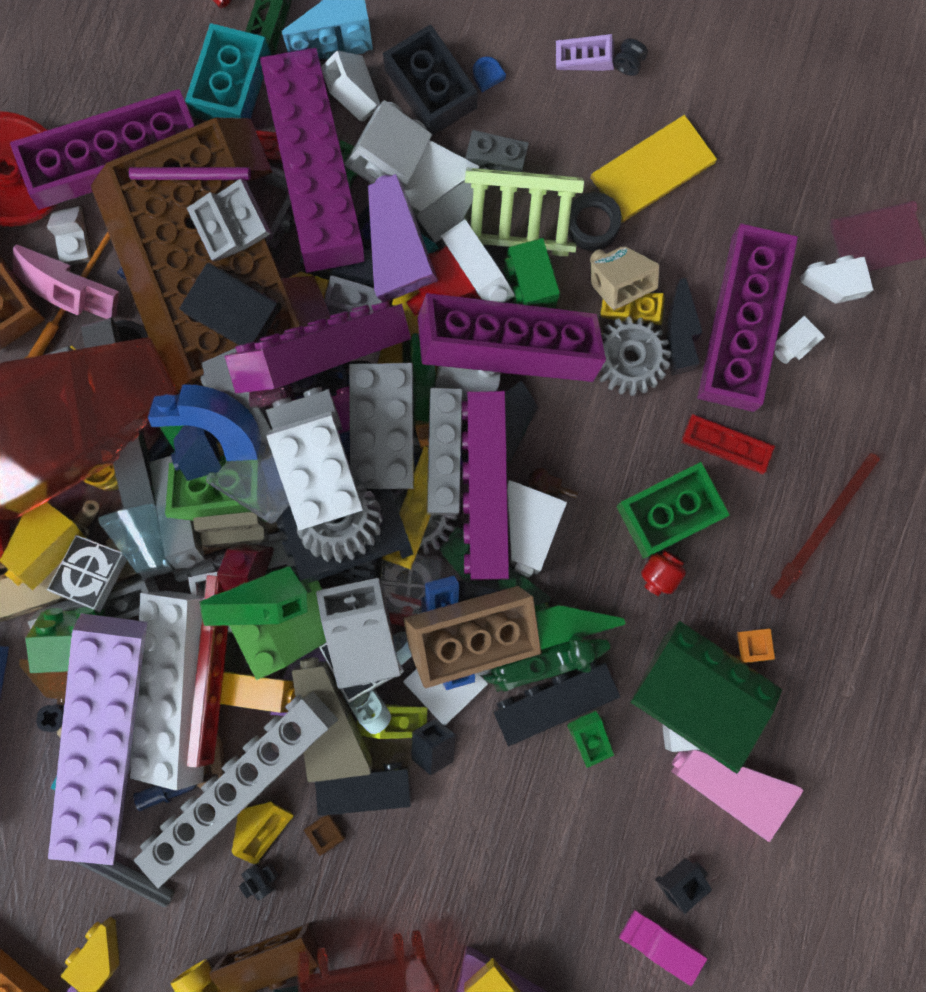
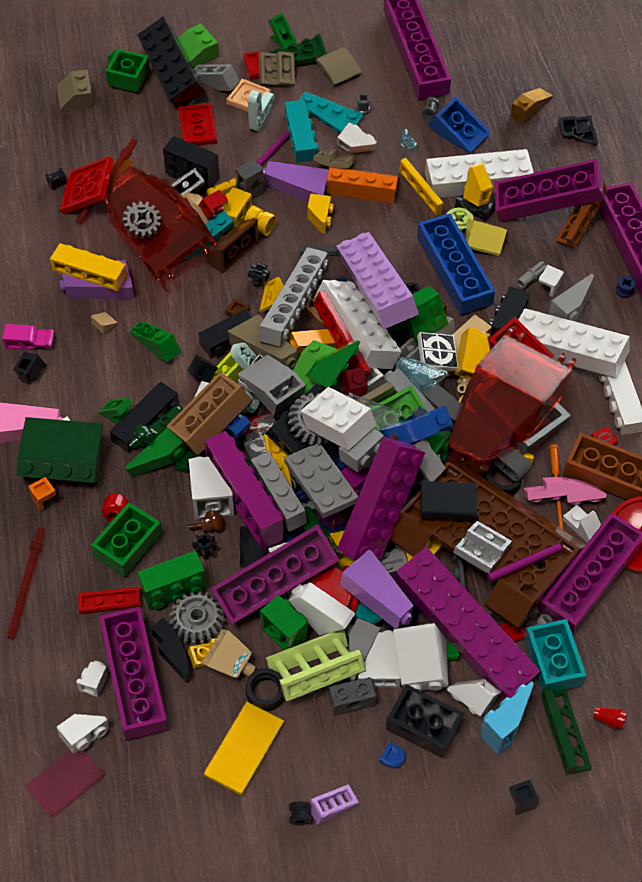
camera: 150 degrees right, 25 degrees down
none -> tan slope [91,312,118,334]
none -> green slope [129,321,181,362]
none -> green brick [137,550,206,611]
none -> black gear [192,533,218,559]

